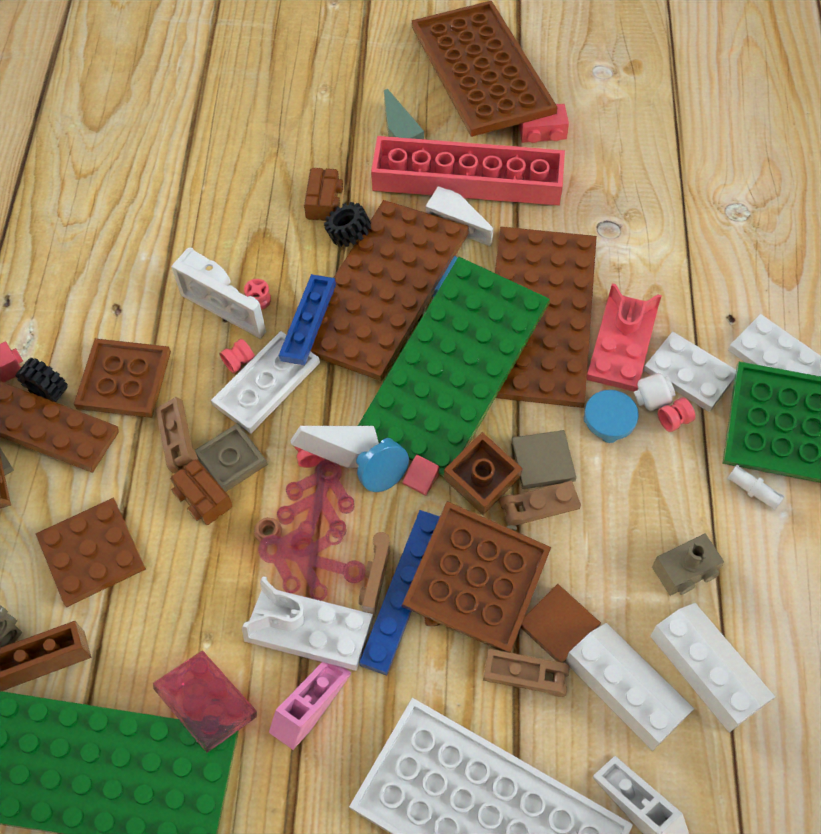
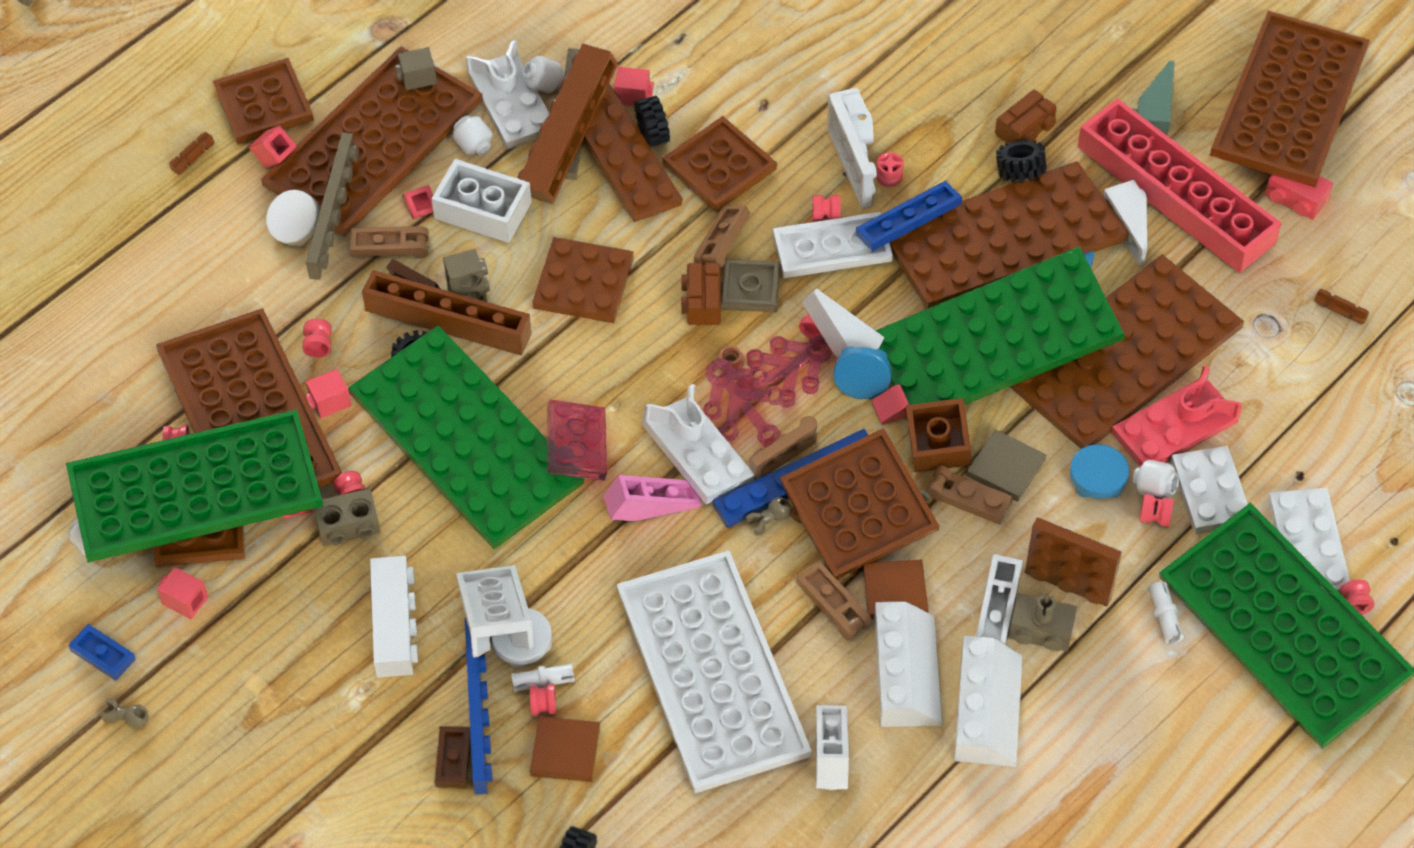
camera: 40 degrees right, 5 degrees down
none -> dark tan arm [746,497,791,536]
none -> white slope [976,554,1024,645]
none -> dark orange plate [1025,517,1122,607]
none -> dark orange axle [1314,289,1369,324]

